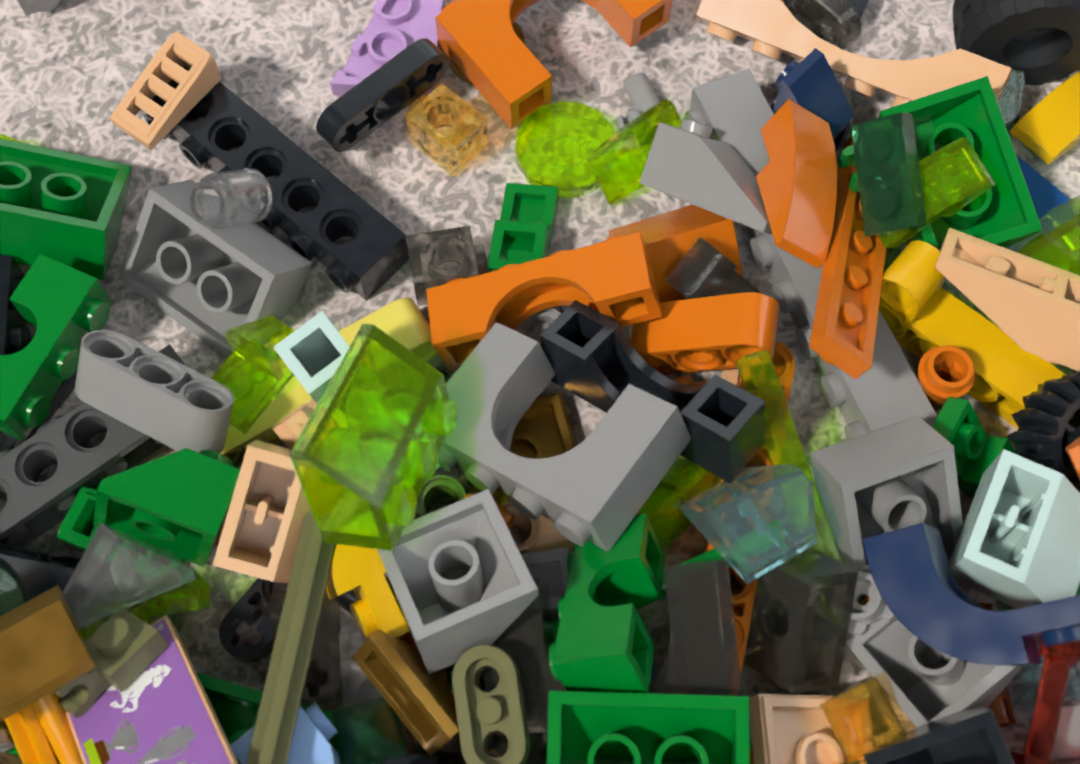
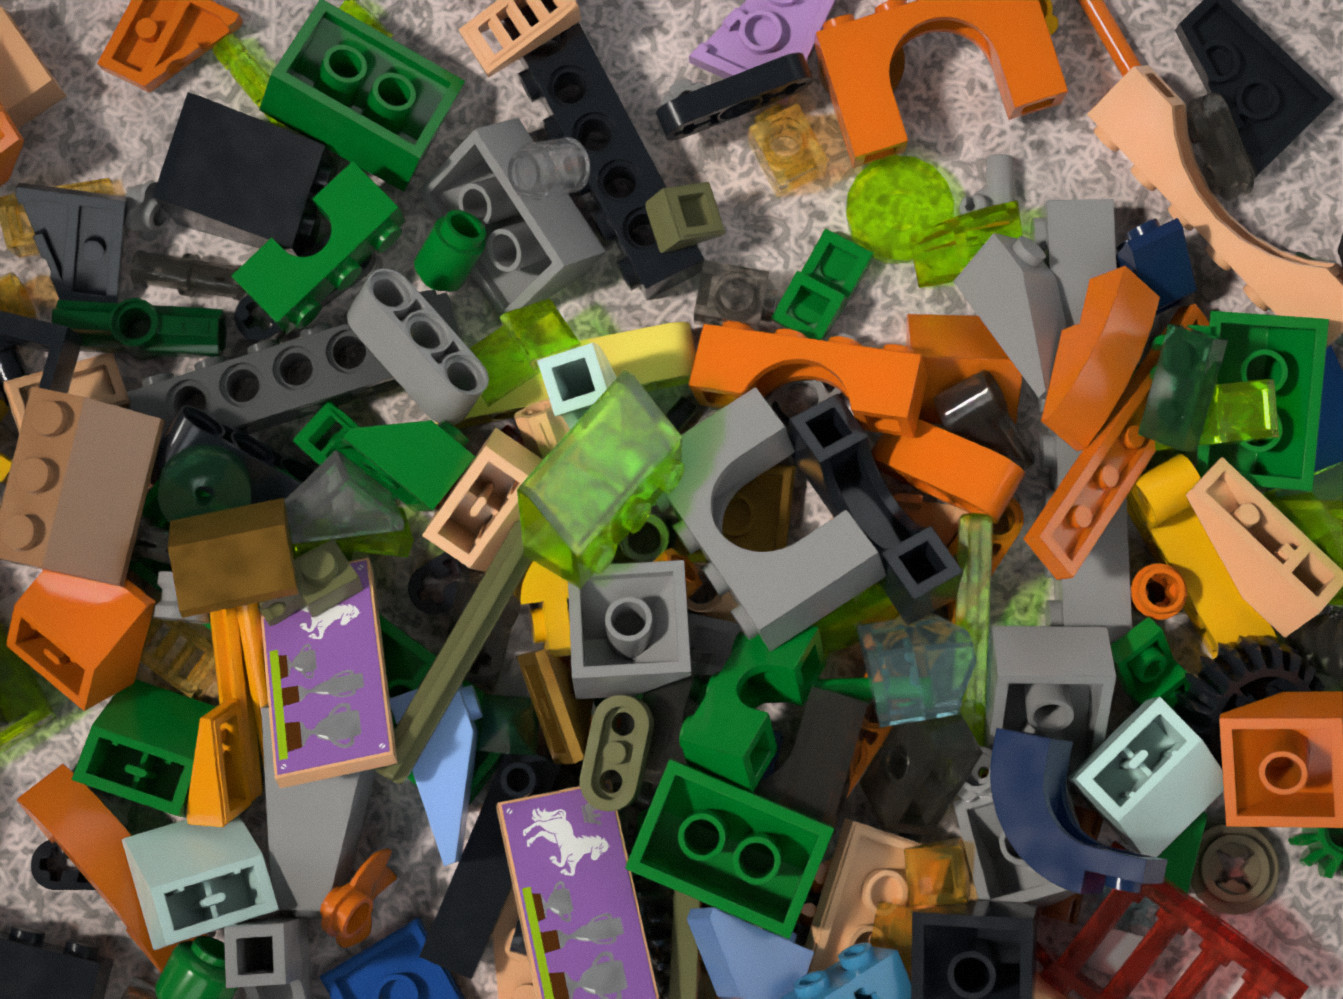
camera: 25 degrees right, 15 degrees up
none -> green brick [414,210,486,292]
none -> olive slope [645,182,726,253]

